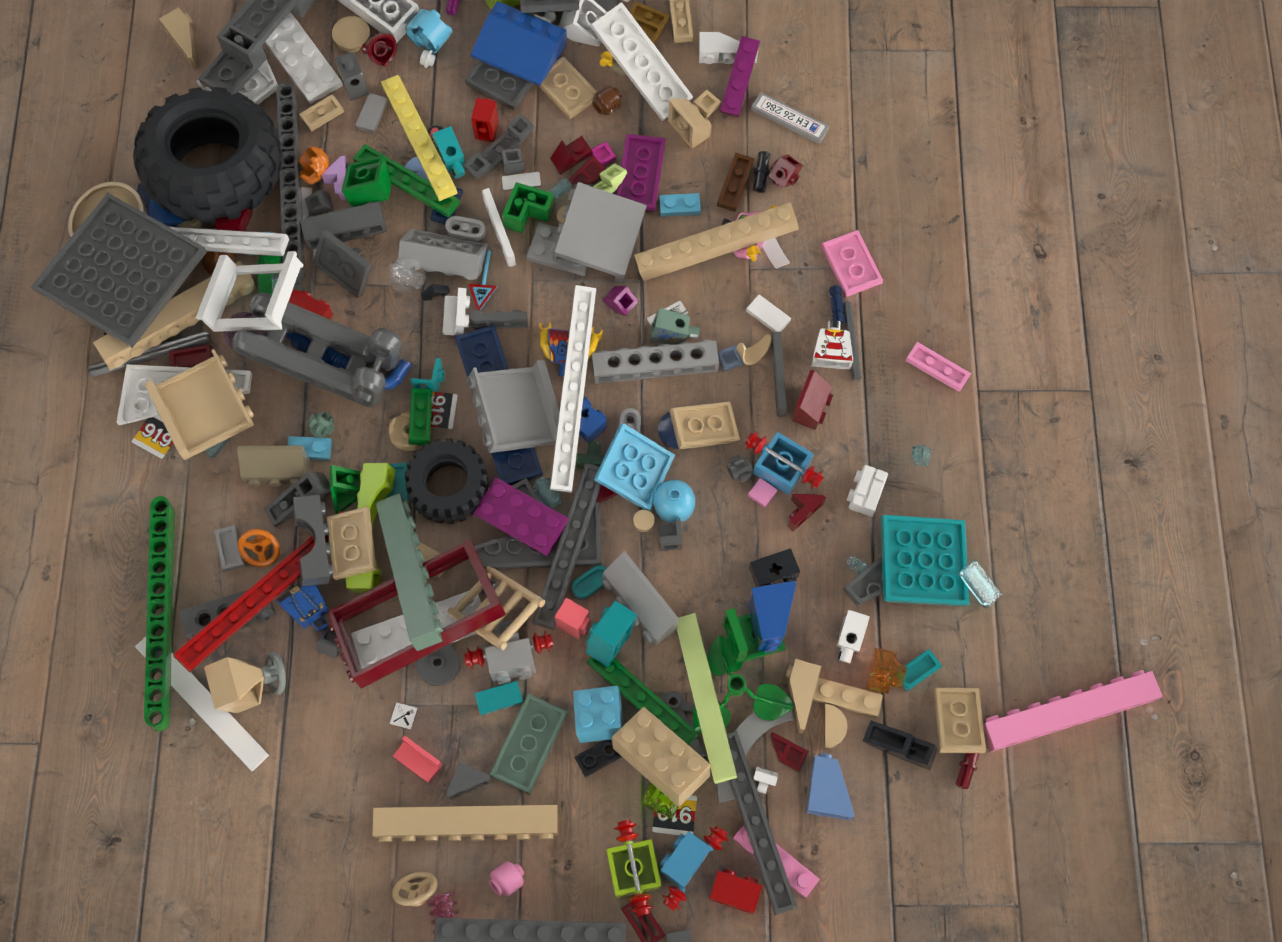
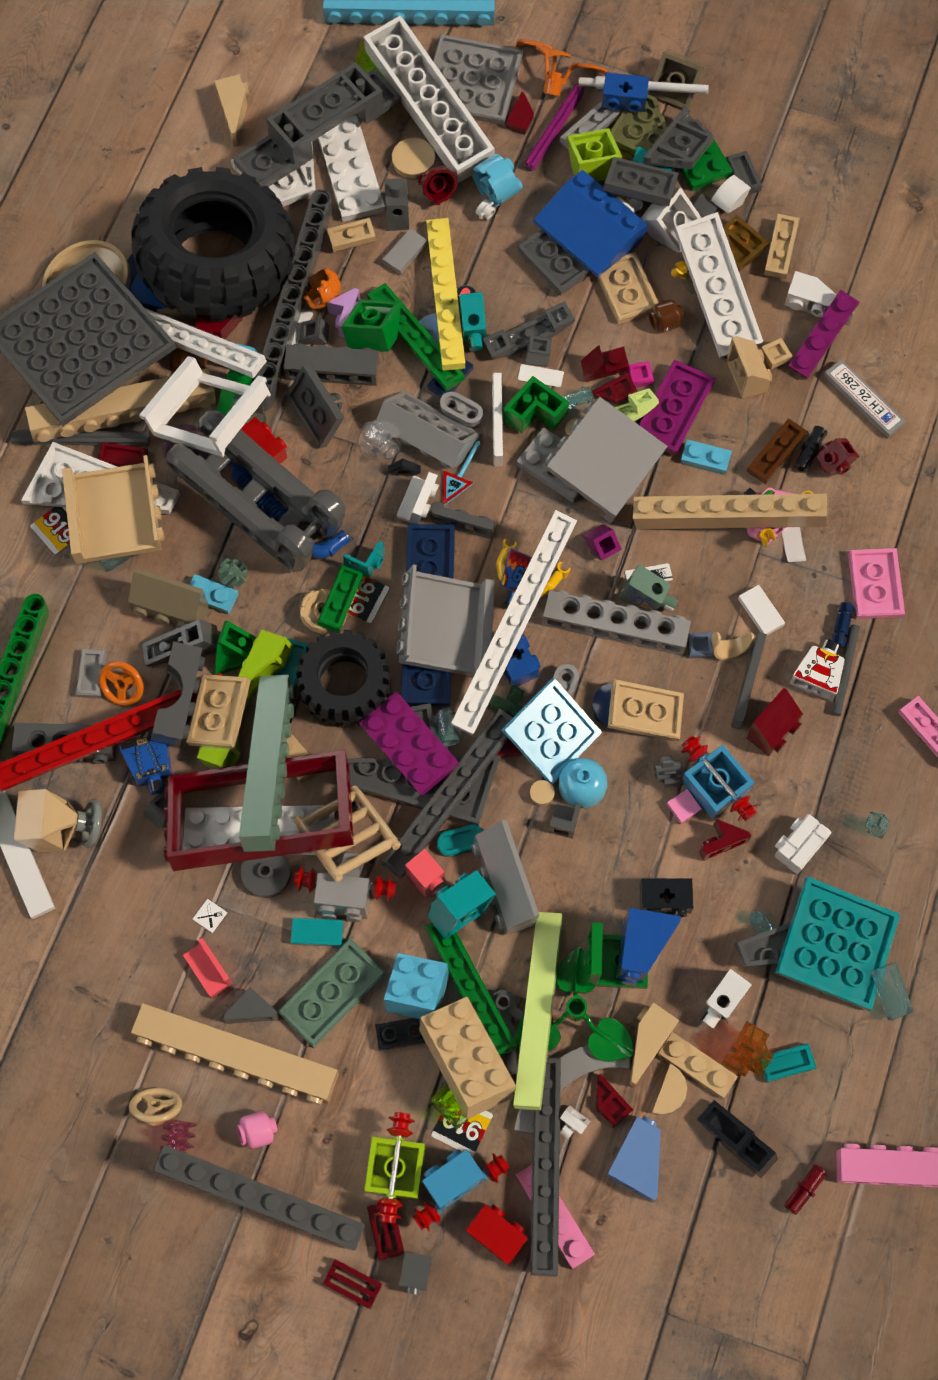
camera: 20 degrees right, 0 degrees up
red brick [471,98,499,142] -> none
tan tile [933,688,986,753] -> none

